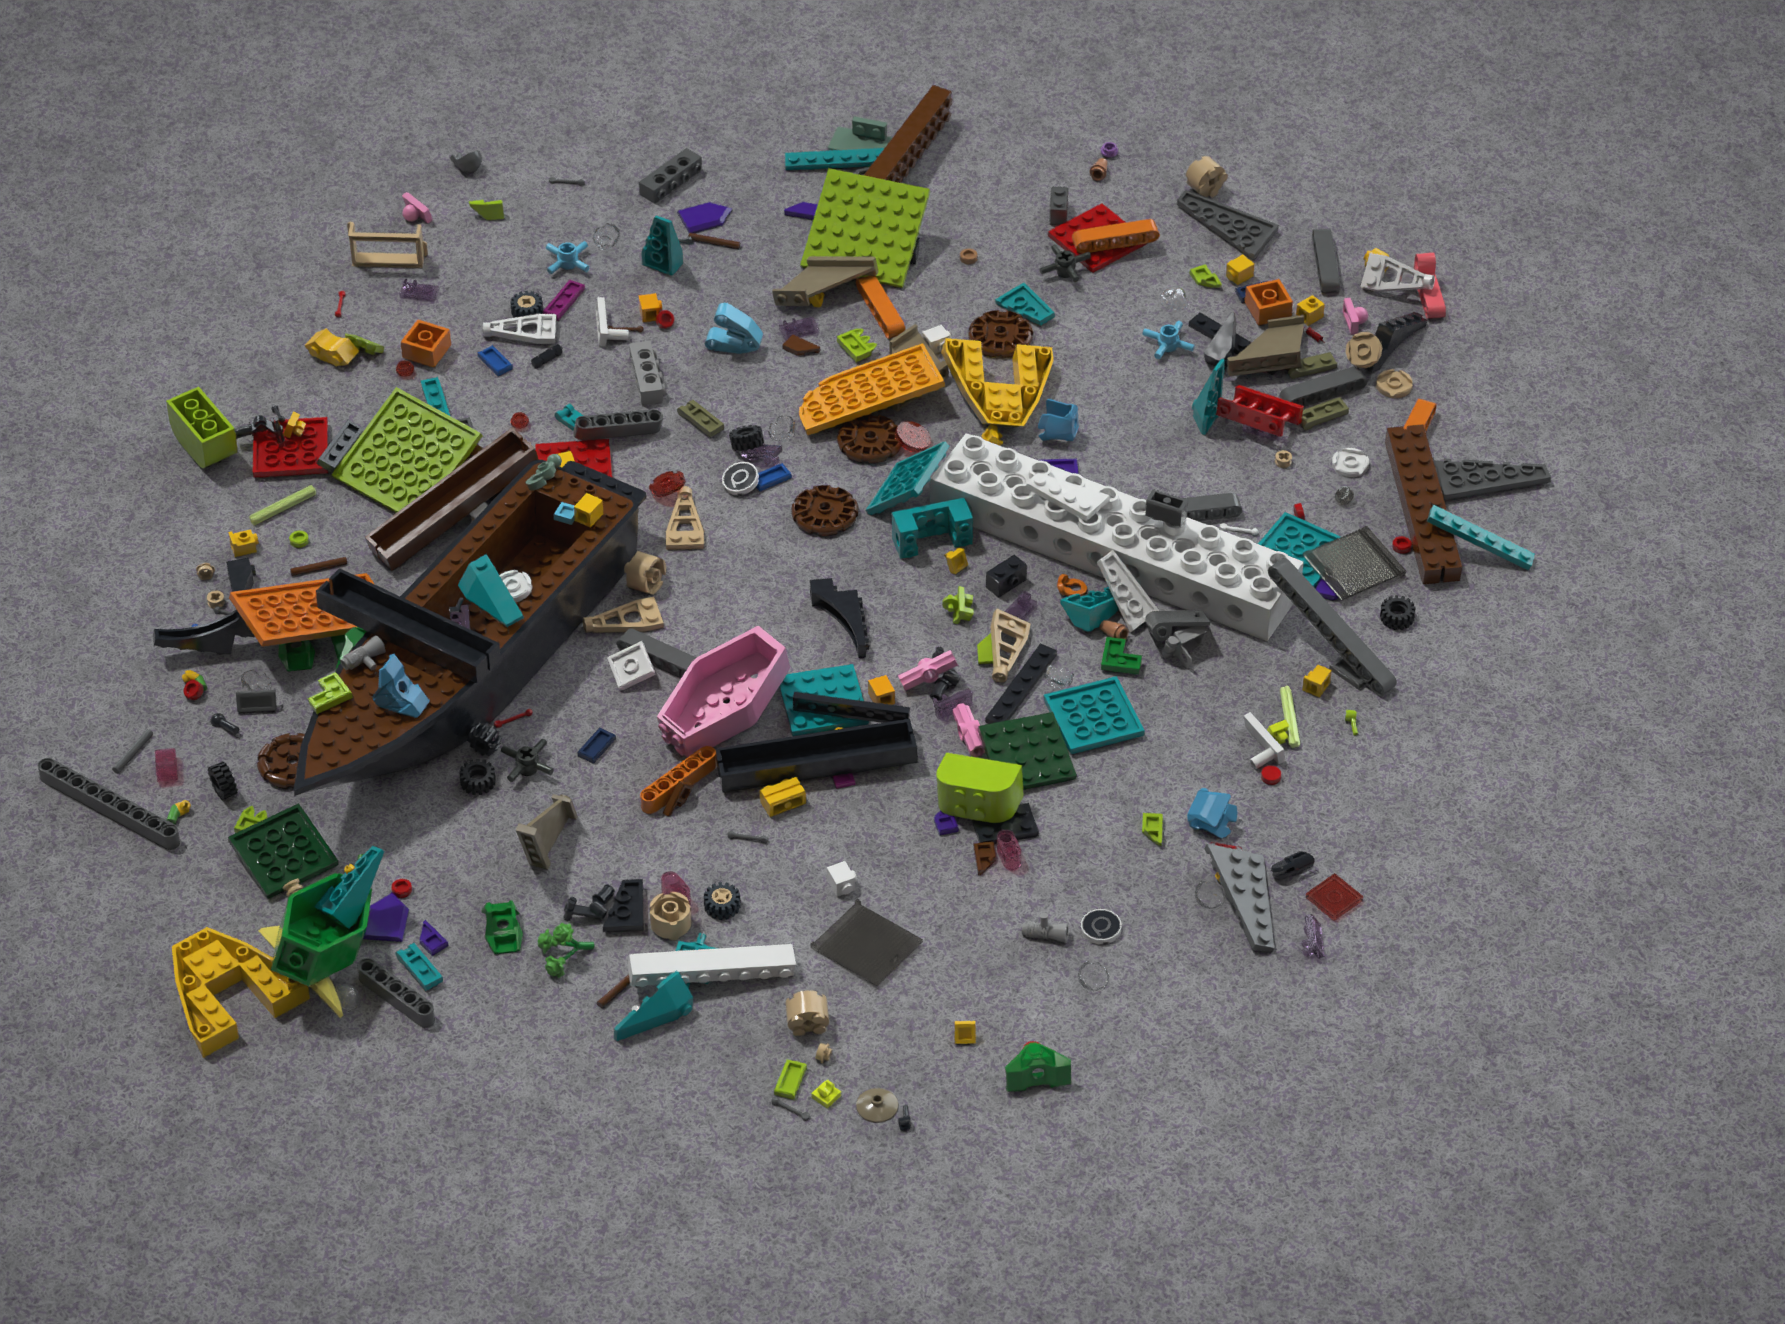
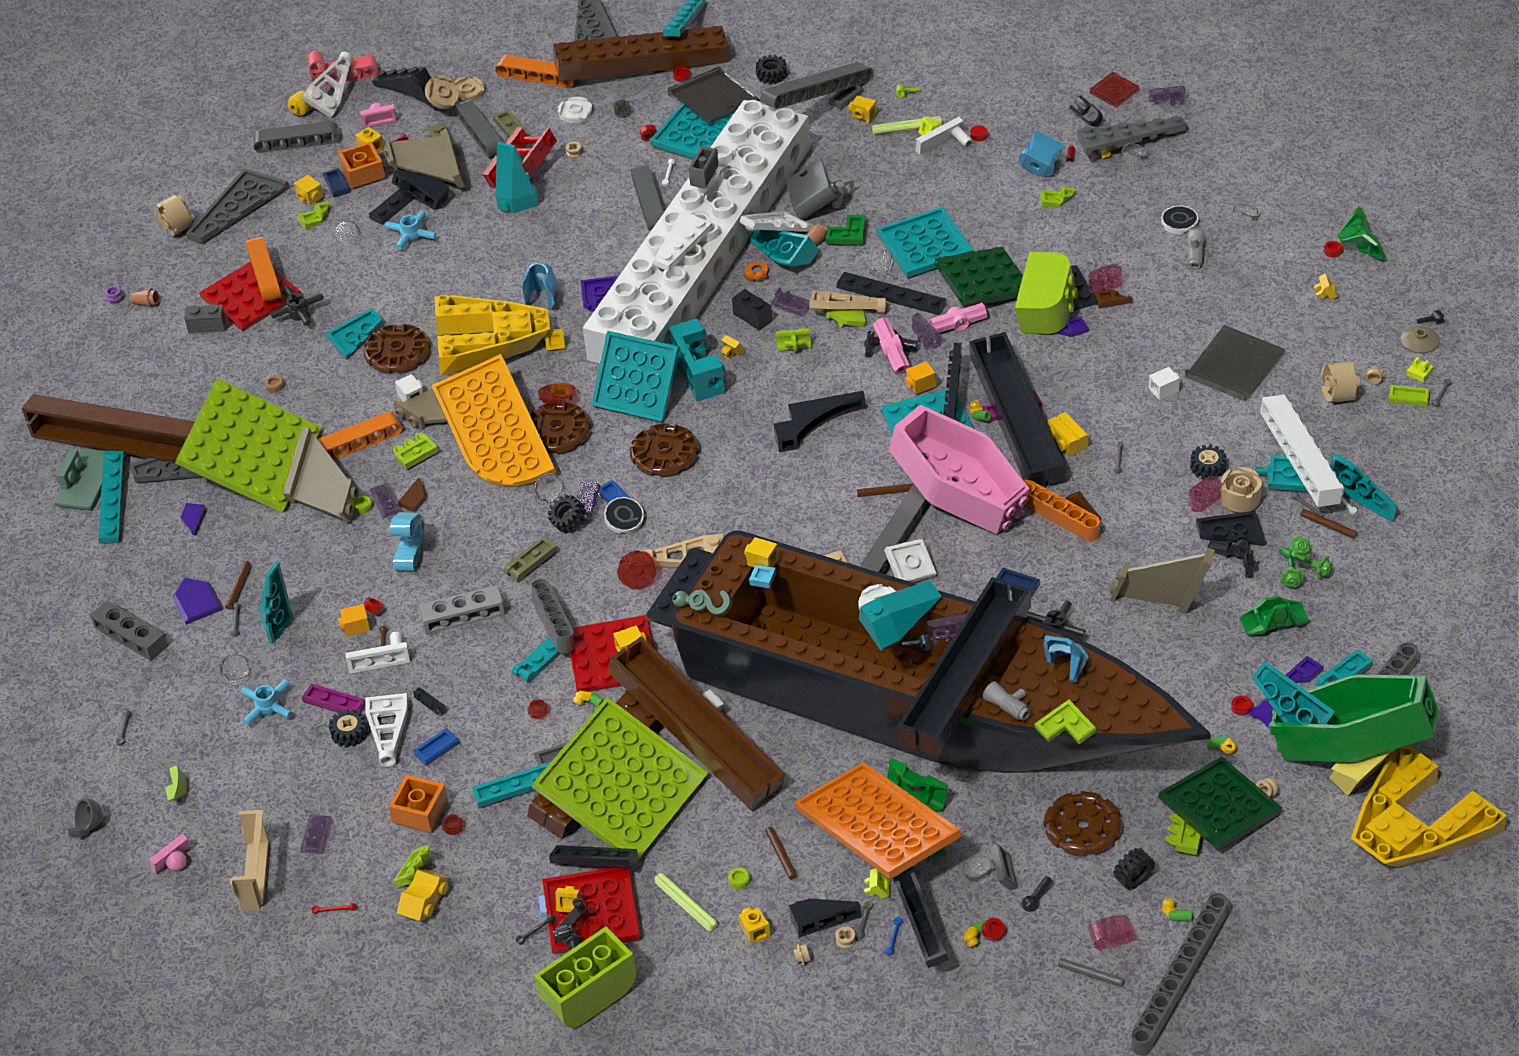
camera: 90 degrees left, 0 degrees up
none -> lime tile [353,496,372,514]

